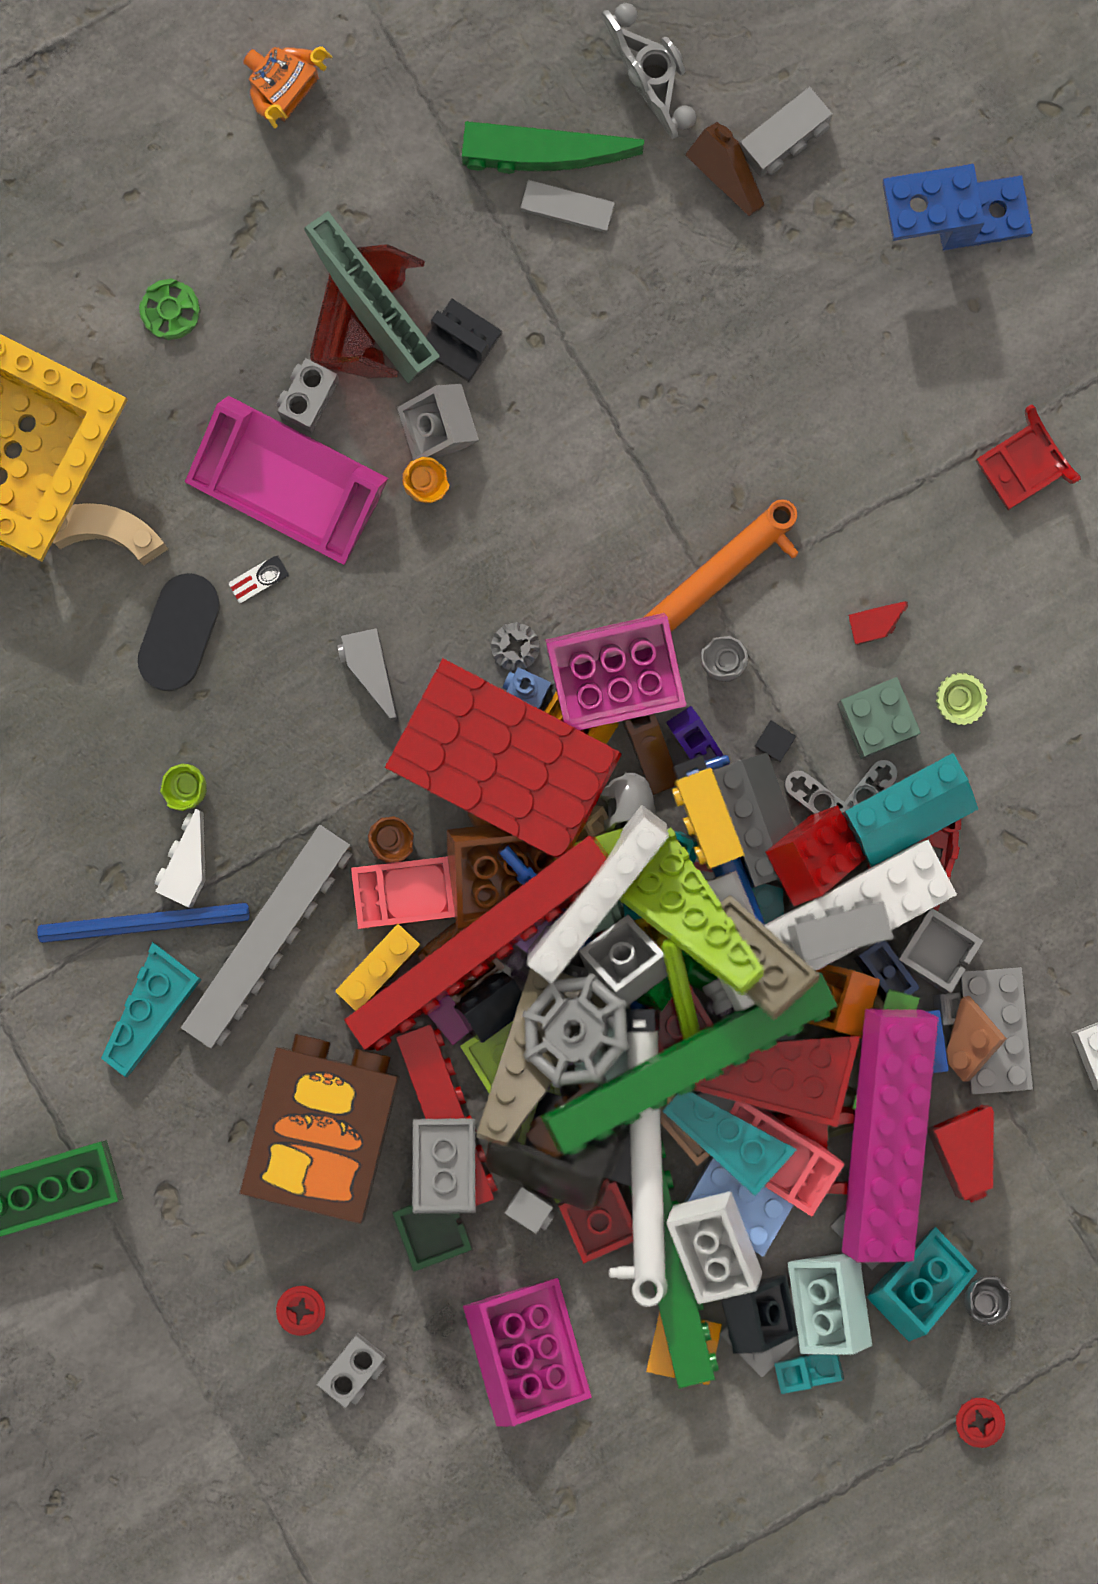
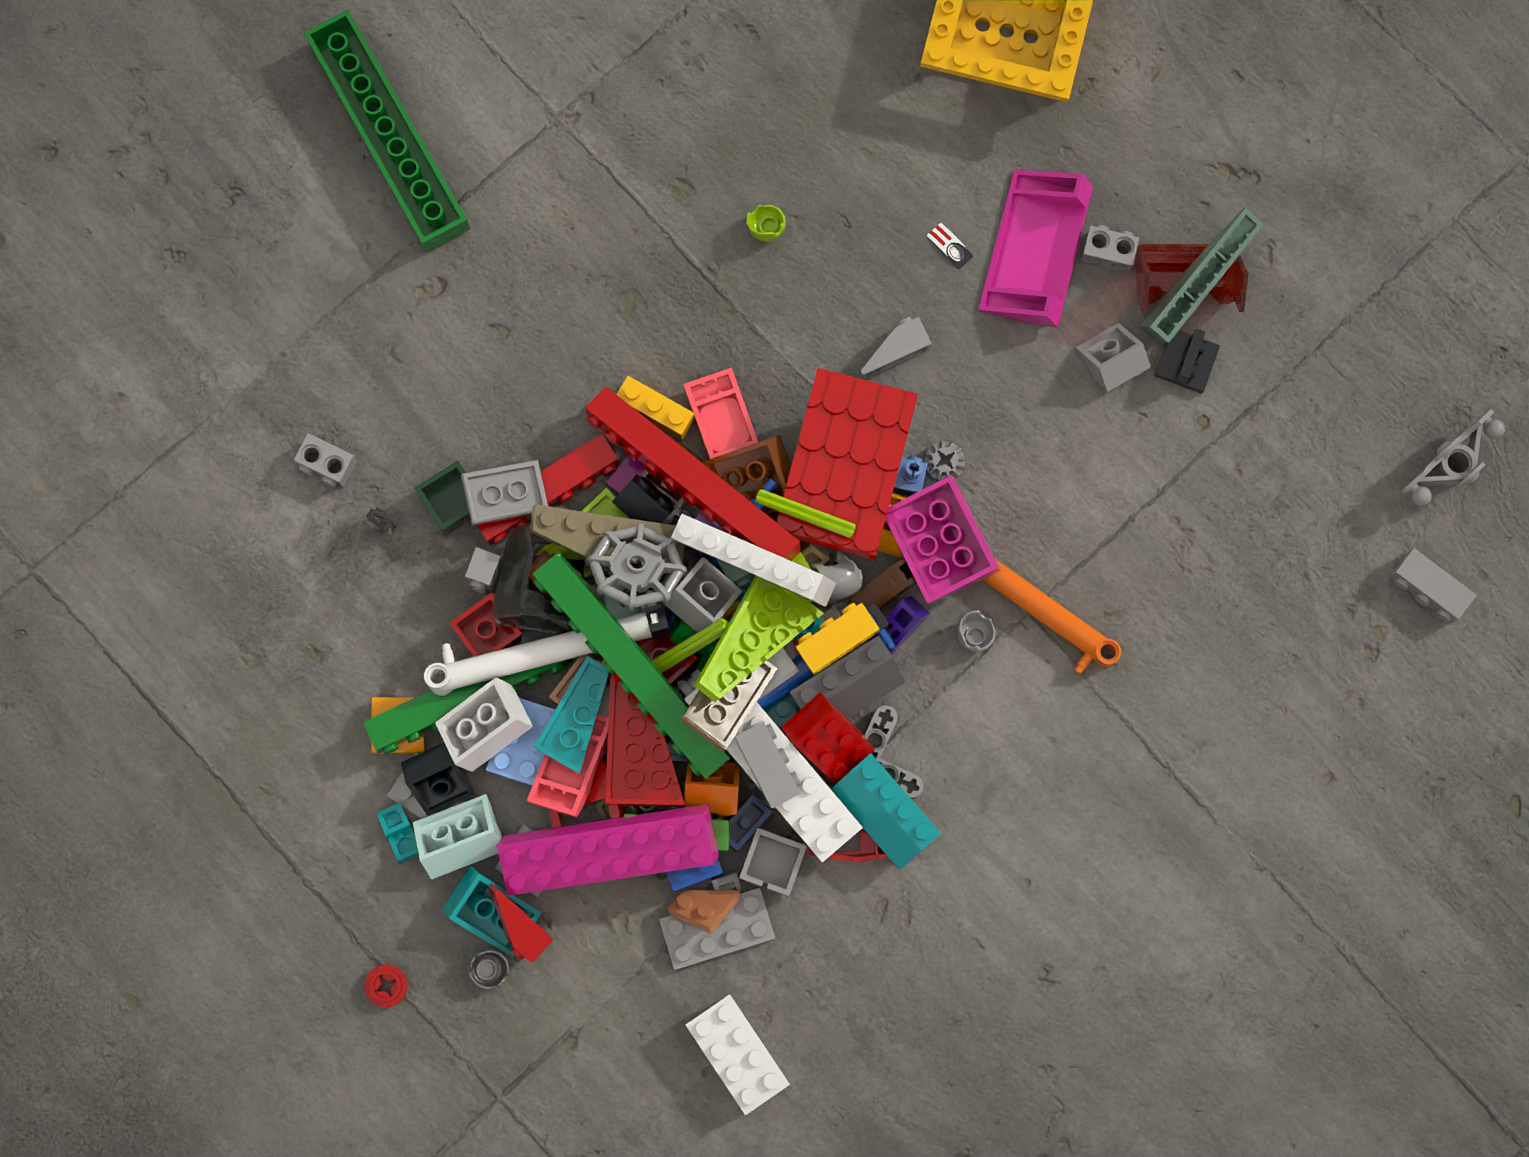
camera: 75 degrees right, 5 degrees down
blue axle [37,903,250,943] -> none
tan brick [53,503,168,566] -> none
teal wing [101,942,202,1078] -> none
black tile [138,573,220,691] -> none
bright green piece [139,279,200,340] -> none
white slope [154,809,205,908] -> none
light grey brick [181,825,353,1049] -> none
brick [240,1034,400,1224] -> none
orange torso [243,47,332,129] -> none
red gear [276,1286,325,1336] -> none
dark orange hair [368,816,414,863] -> none
light orange hair [402,457,450,504] -> none
green slope [462,121,644,174] -> none
dark pink slope [463,1278,592,1427] -> none
light grey tile [521,180,615,233] -> none
reddish brown slope [685,122,765,217] -> none
black tile [754,720,796,763] -> none
sand green brick [837,677,921,759] -> none
red slope [848,601,908,645] -> none
blue bracket [882,164,1033,251] -> none
red slope [927,1105,994,1203] -> none
yellowish green hat [936,673,988,725] -> none
red piece [975,404,1081,511] -> none
none -> red slope [488,883,553,963]
none -> lime axle [755,489,856,538]

